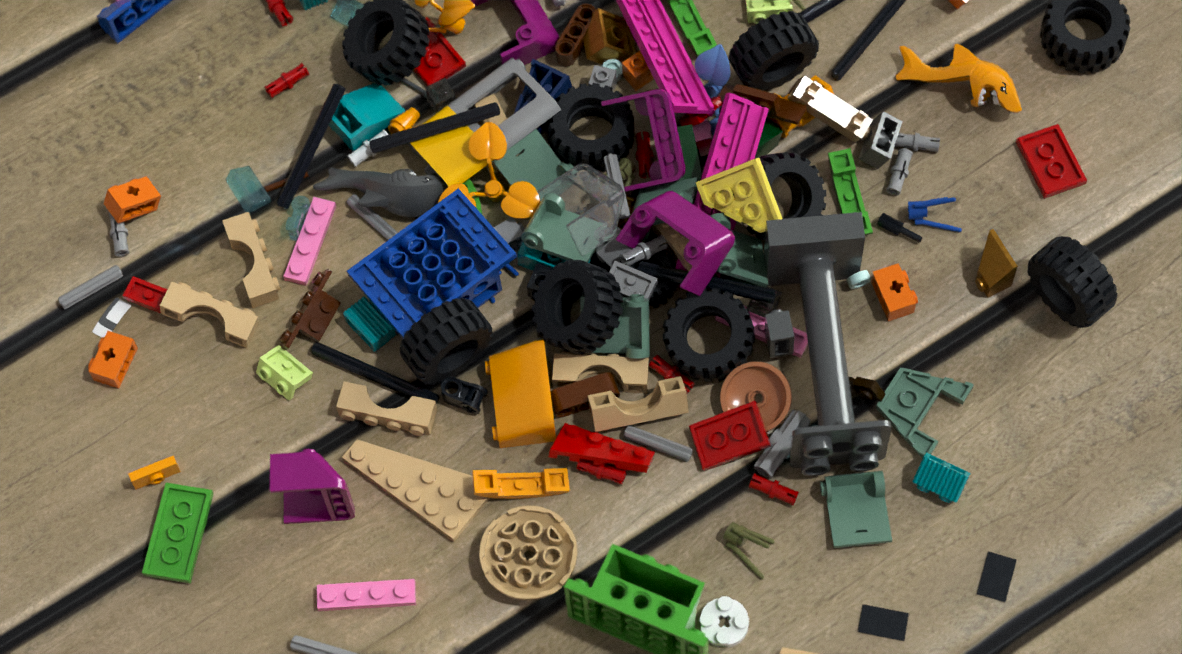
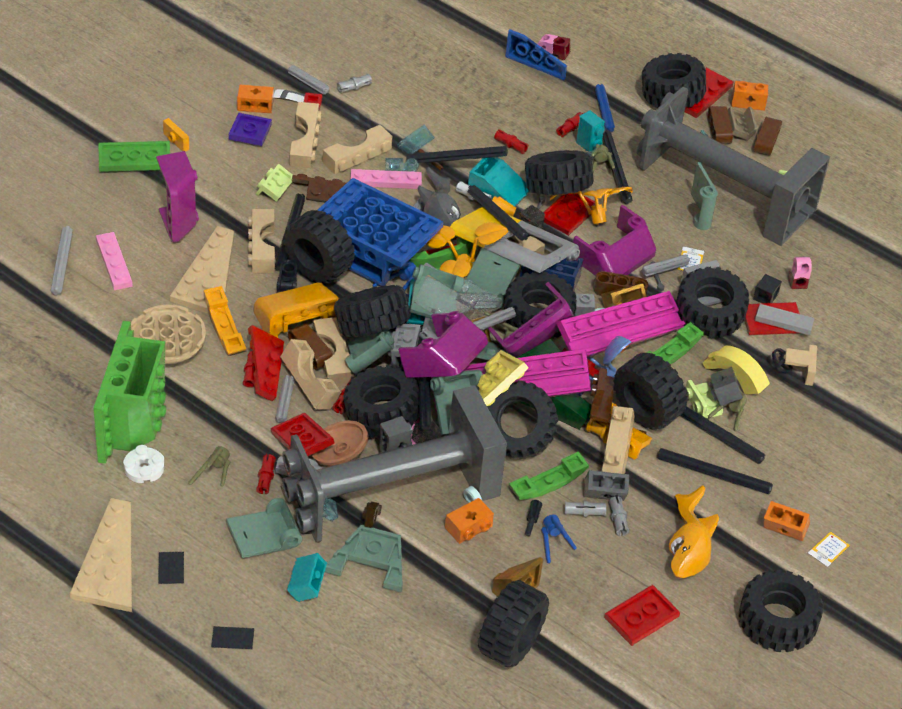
camera: 65 degrees right, 20 degrees down
orange brick [104,176,161,223] -> none
none -> dark purple plate [228,113,272,146]

